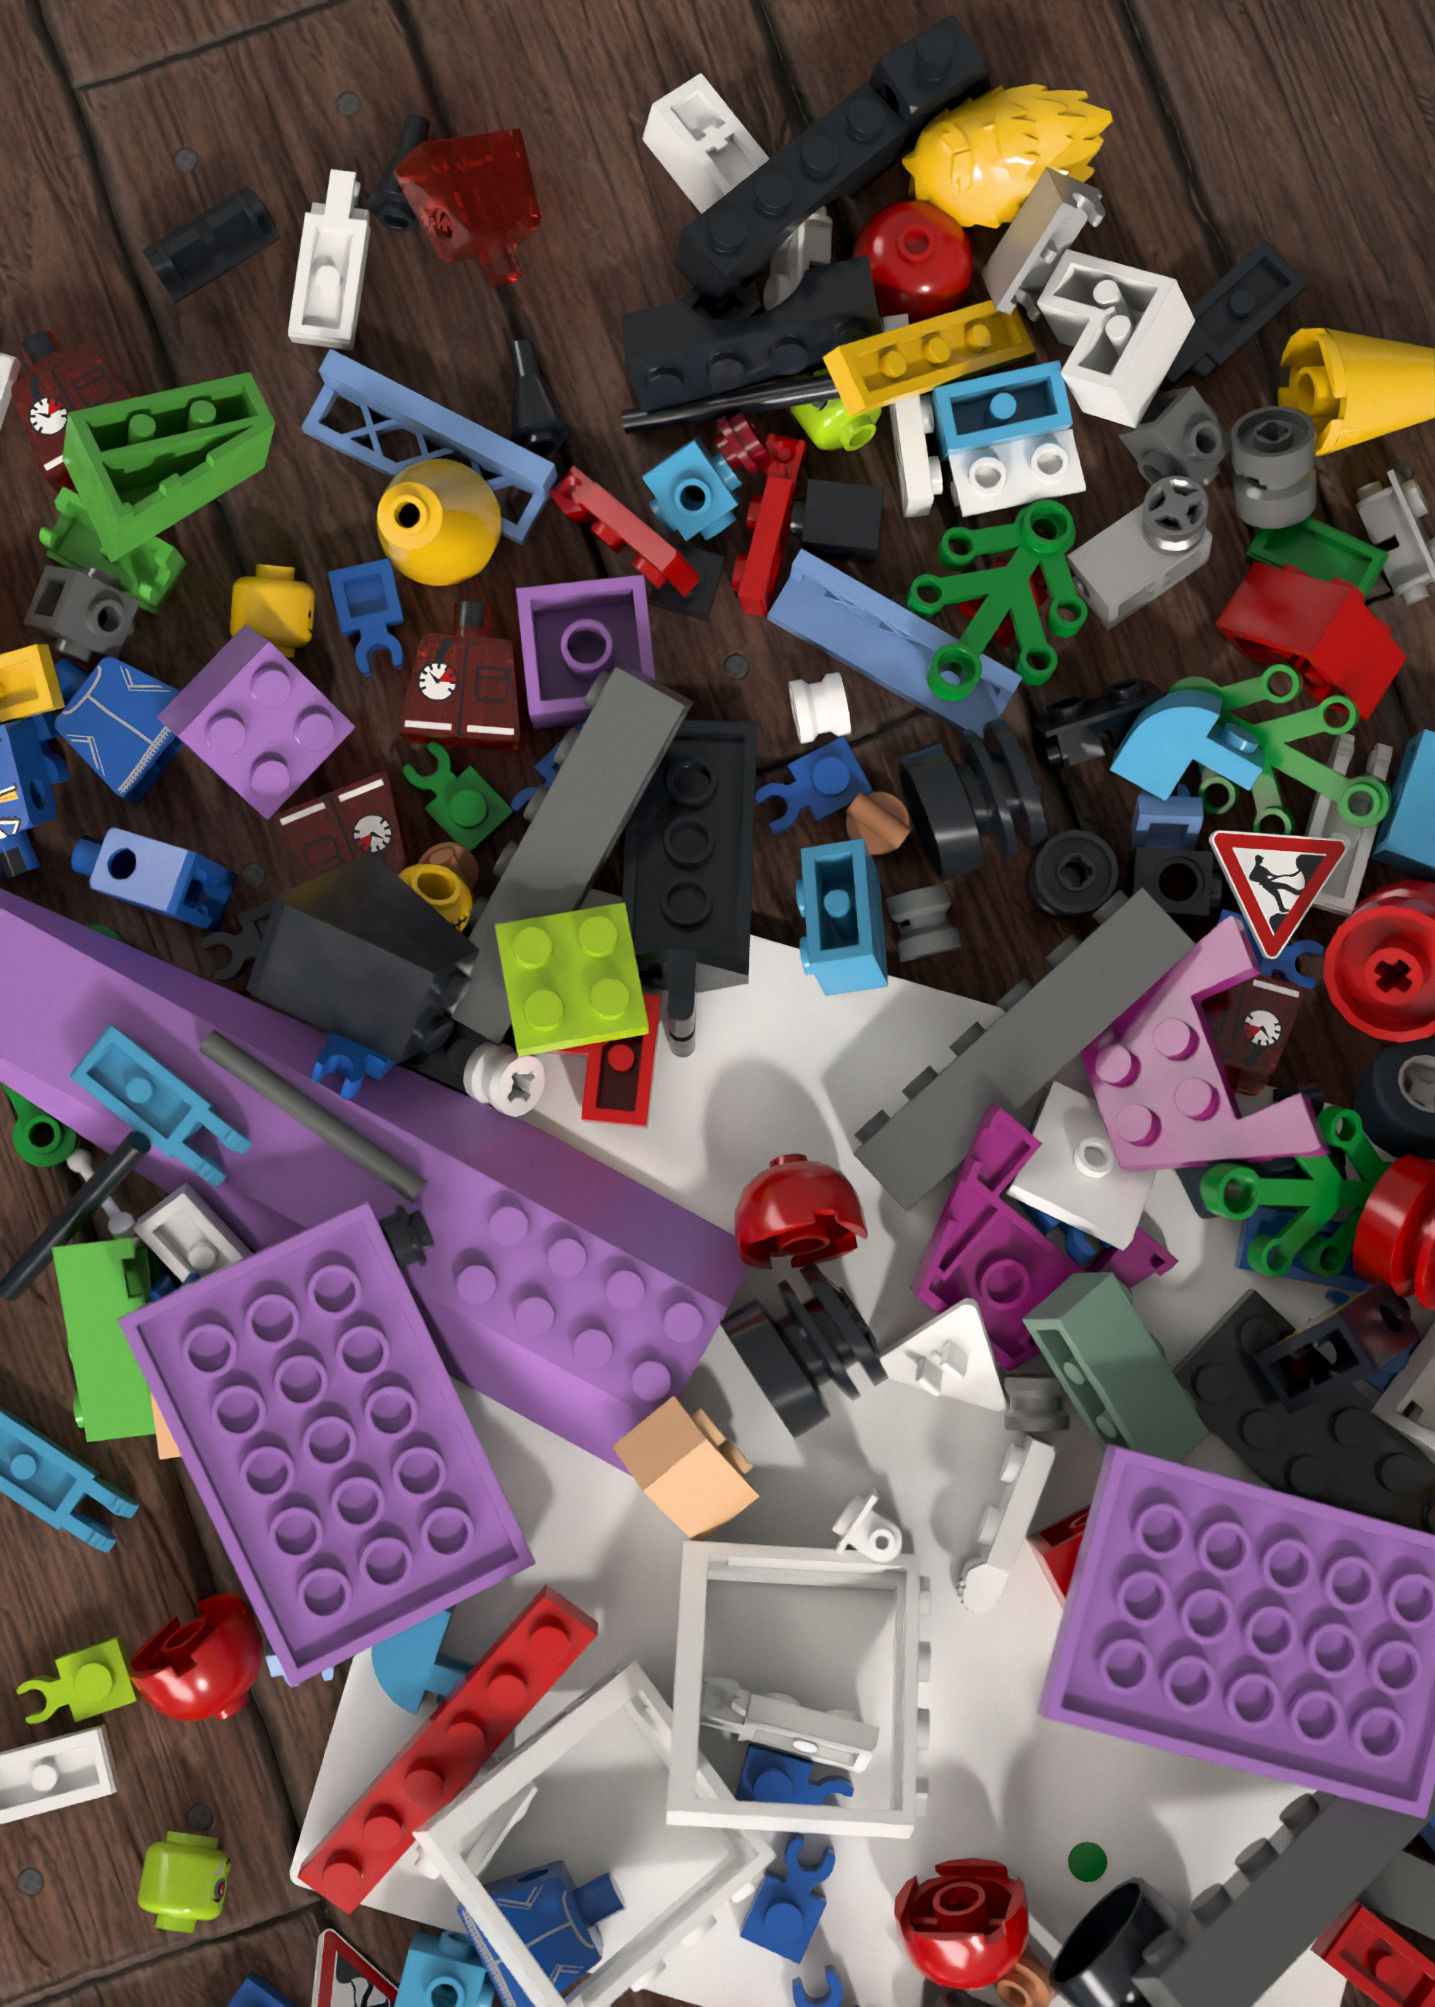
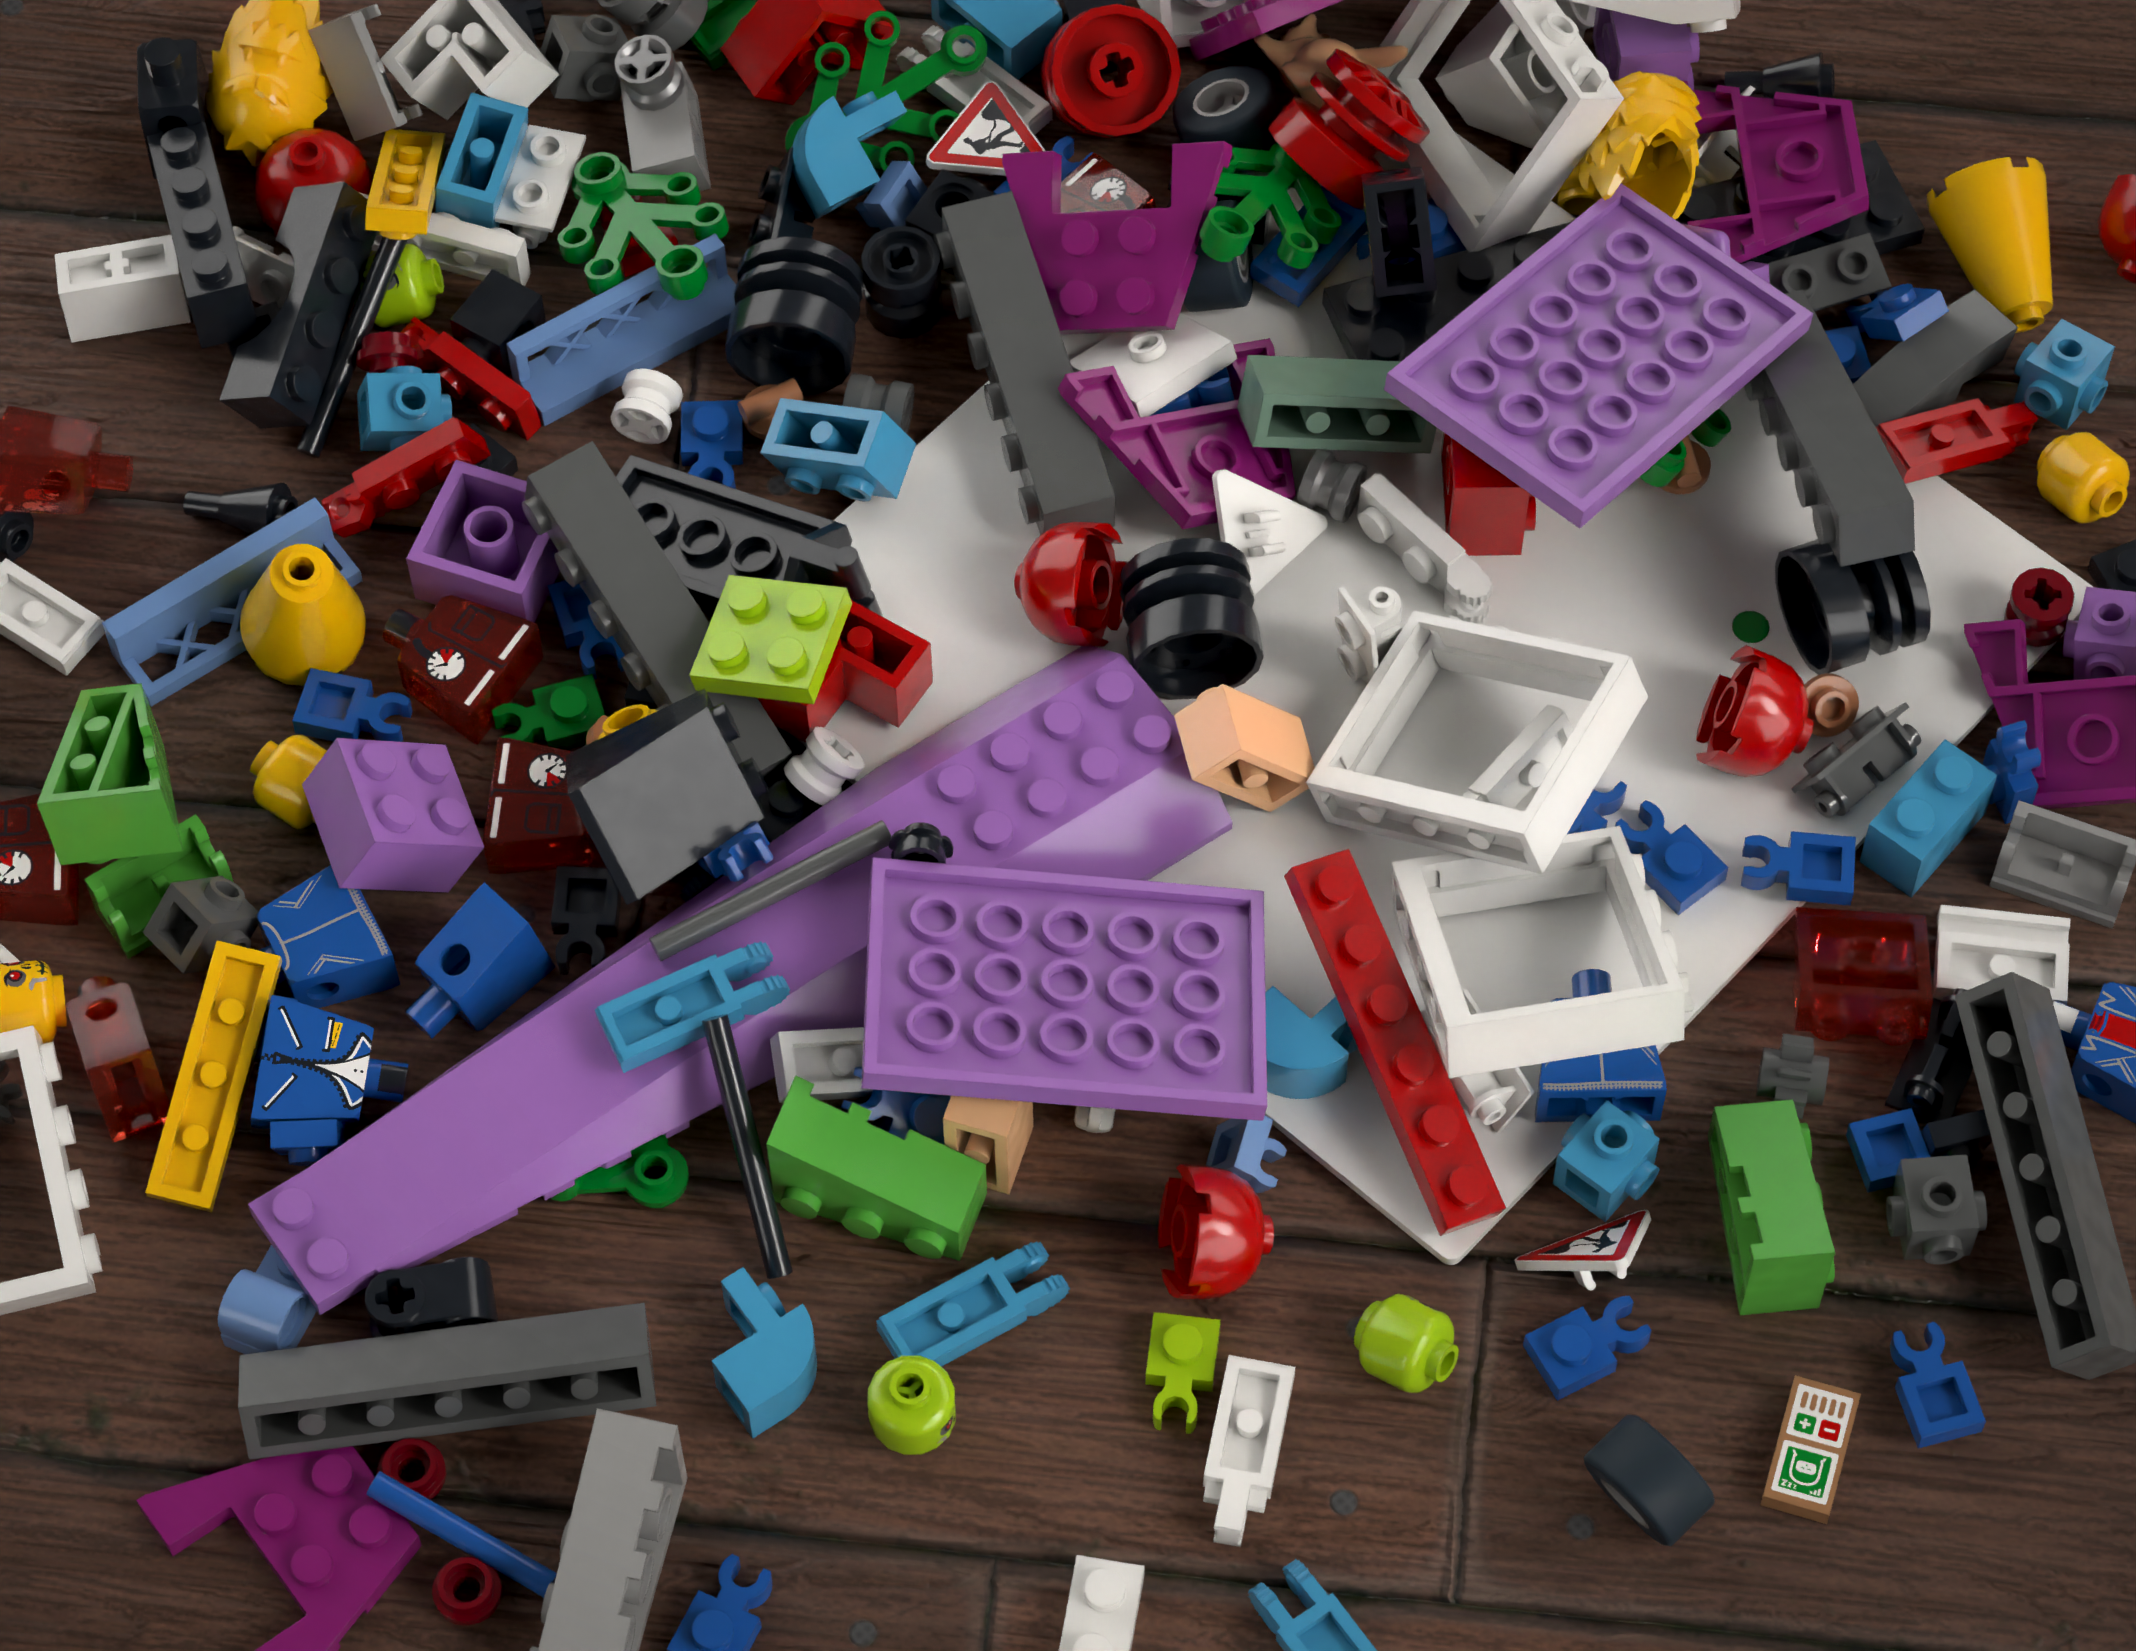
camera: 60 degrees left, 25 degrees down
white hinge [67,1148,136,1240] -> none

